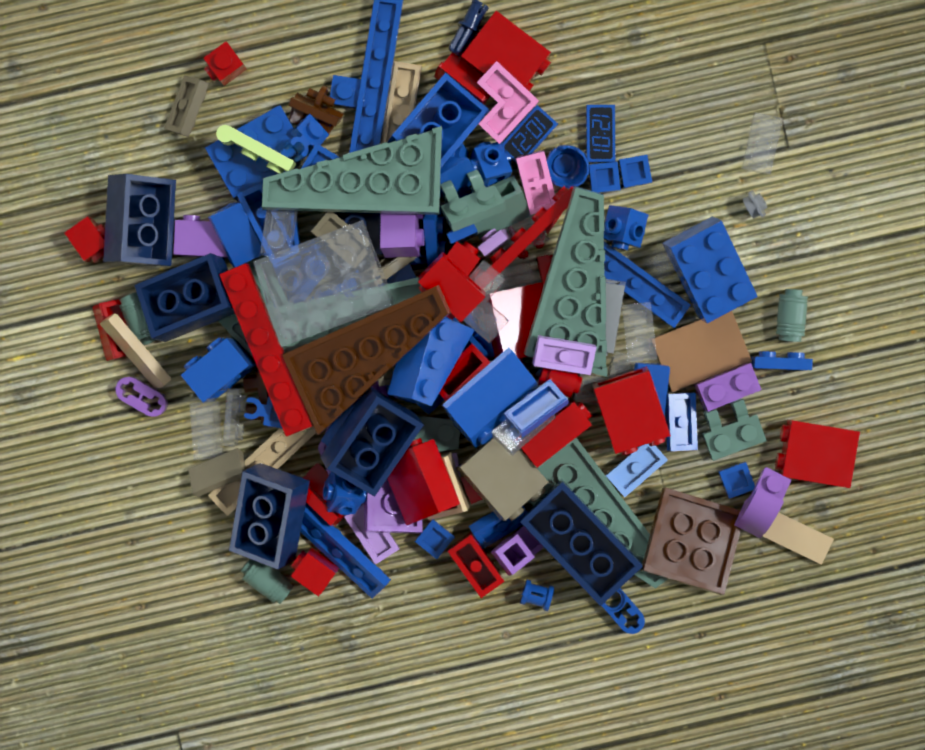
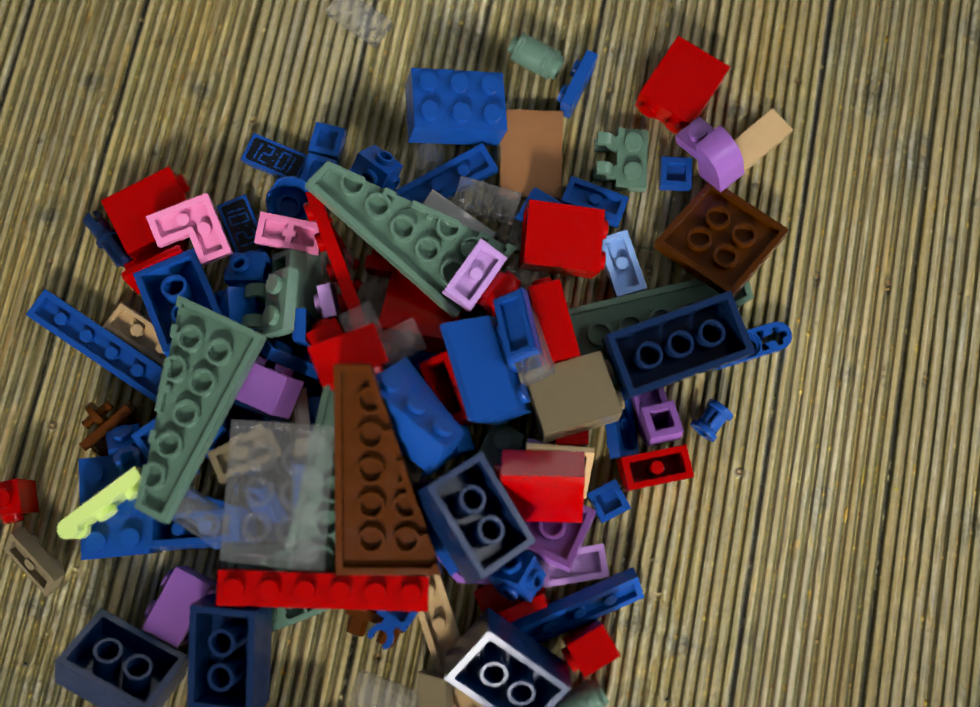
camera: 70 degrees left, 10 degrees down
blue brick [181,337,257,403] -> none
blue slope [208,202,265,268] -> none
clear plate [223,388,246,447] -> none
blue plate [330,75,361,109] -> none
medium lavender brick [693,363,762,412] -> none
light grey plate [743,190,768,219] -> none

